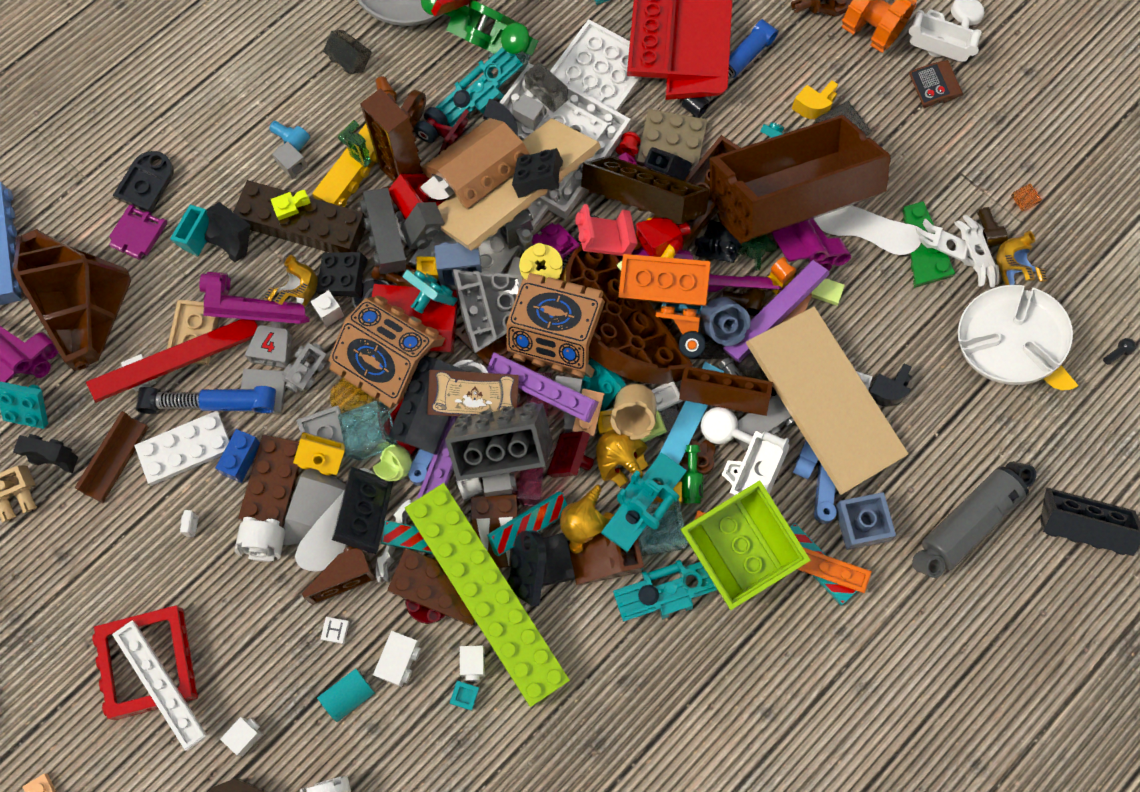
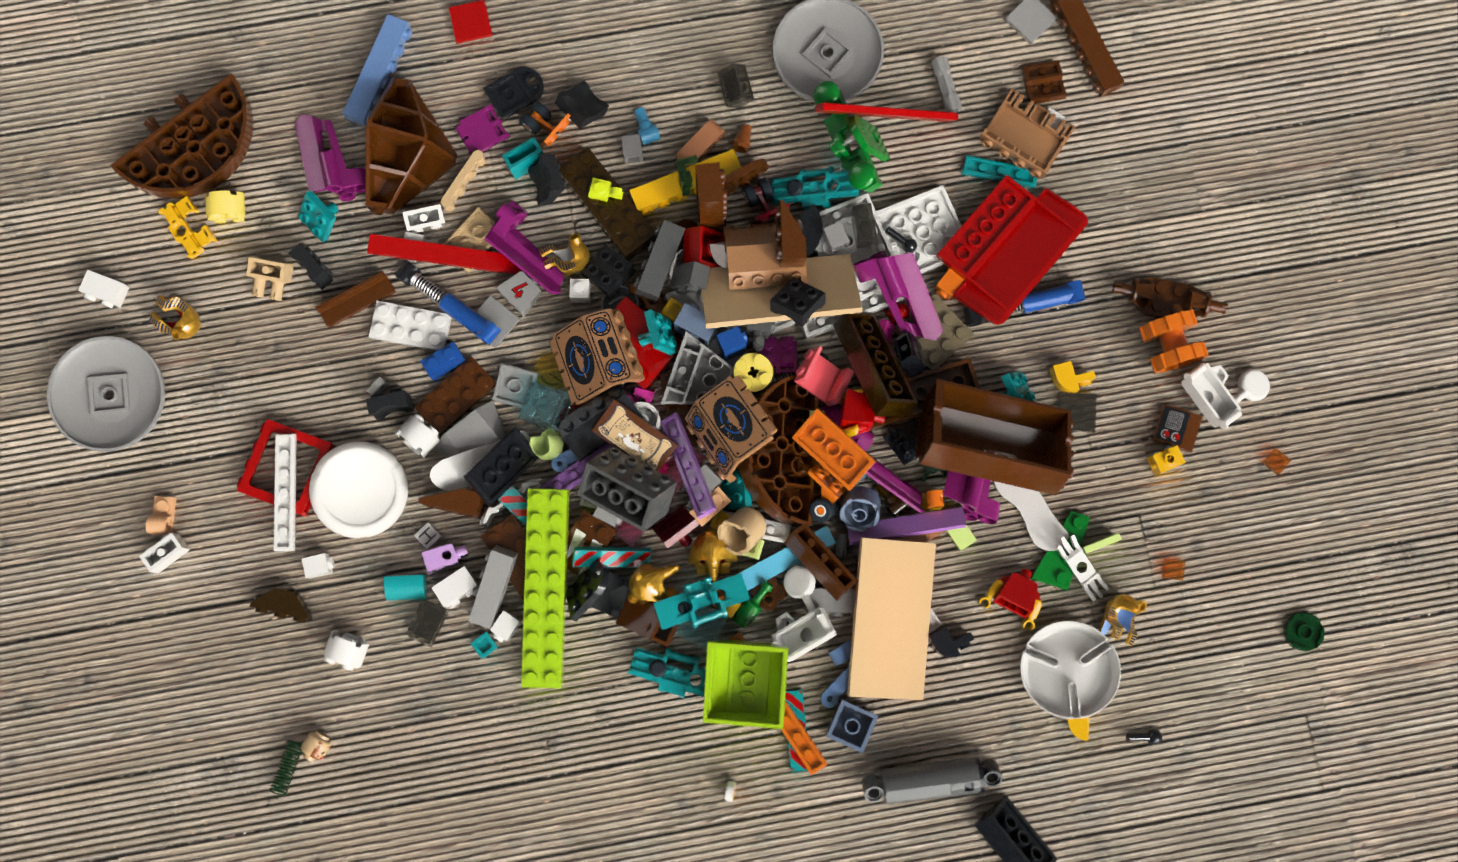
camera: 30 degrees right, 10 degrees up
light grey brick [282,343,327,393] -> none
yellow brick [293,432,345,475] -> none
white piece [954,215,999,288] -> none
dark brown pin [977,207,1008,248] -> none
none -> white piece [309,442,408,538]
none -> black brick [366,389,414,420]
none -> white brick [402,204,445,233]
none -> clear smoke brick [407,600,449,648]
none -> lavender torso [422,543,468,575]
none -> tan plate [441,150,486,212]
none -> red tile [448,0,493,44]
none -> light grey brick [468,545,518,629]
none -> plate [519,101,571,148]
none -> black brick [555,80,609,129]
none -> dark pink tile [633,385,656,404]
none -> nougat beam [675,119,726,168]
none -> blue brick [716,326,748,361]
none -> white tile [725,781,736,802]
none -> reddish brown slope [775,200,807,267]
none -> magenta panel [853,251,943,341]
none -> black bar [885,226,917,253]
none -> orange brick [934,268,964,300]
none -> red torso [979,569,1042,631]
none -> yellowish green tile [1081,533,1122,554]
none -> yellow head [1147,445,1186,476]
none -> clear orange tile [1262,448,1291,475]

